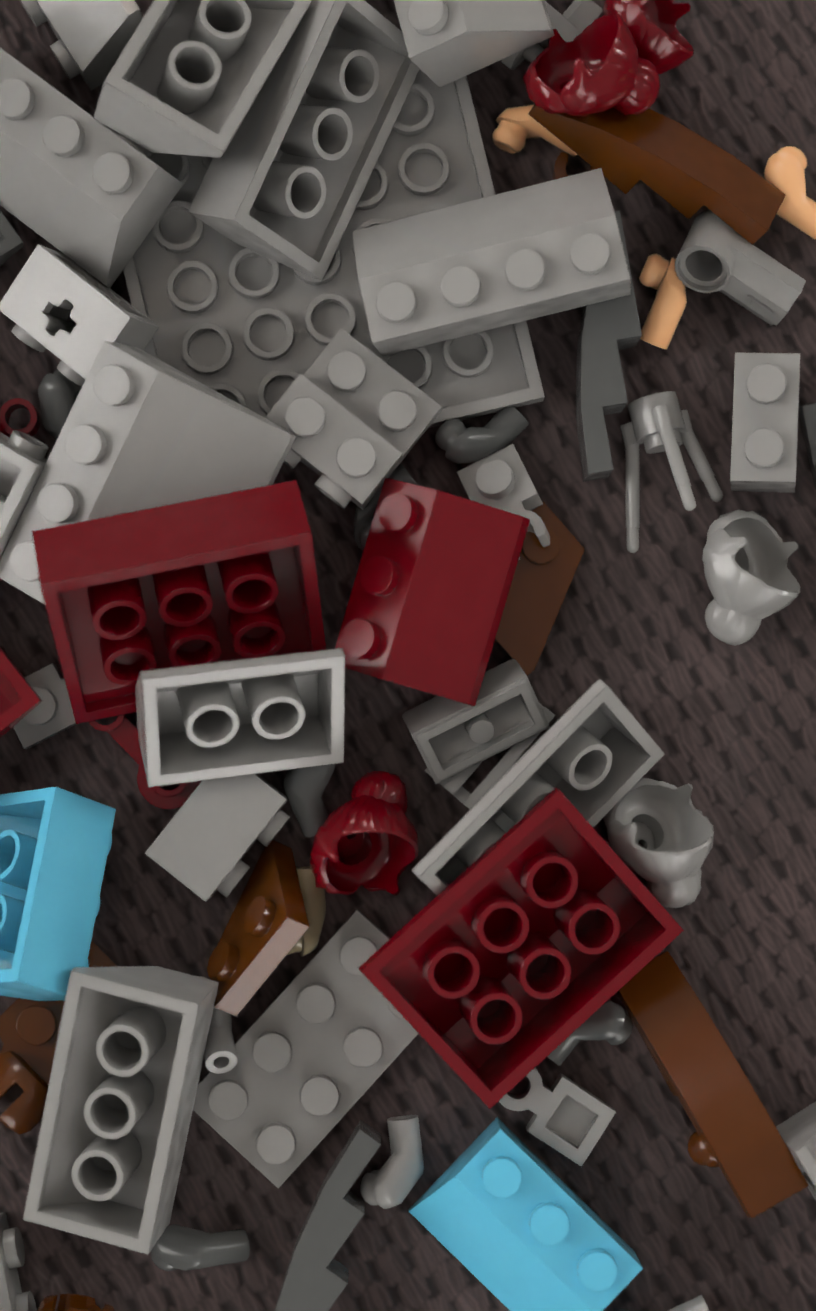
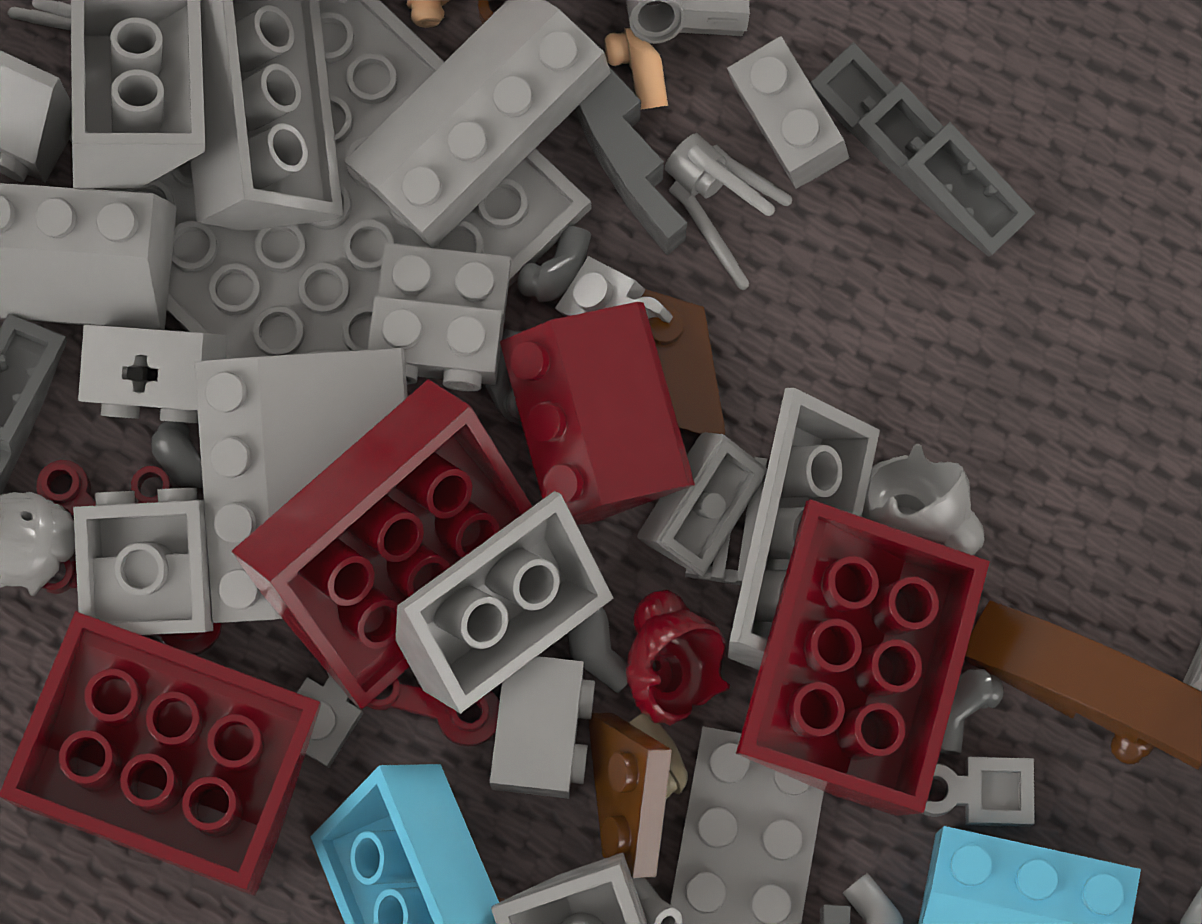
camera: 25 degrees left, 10 degrees down
light grey piece [702,509,801,646] -> none

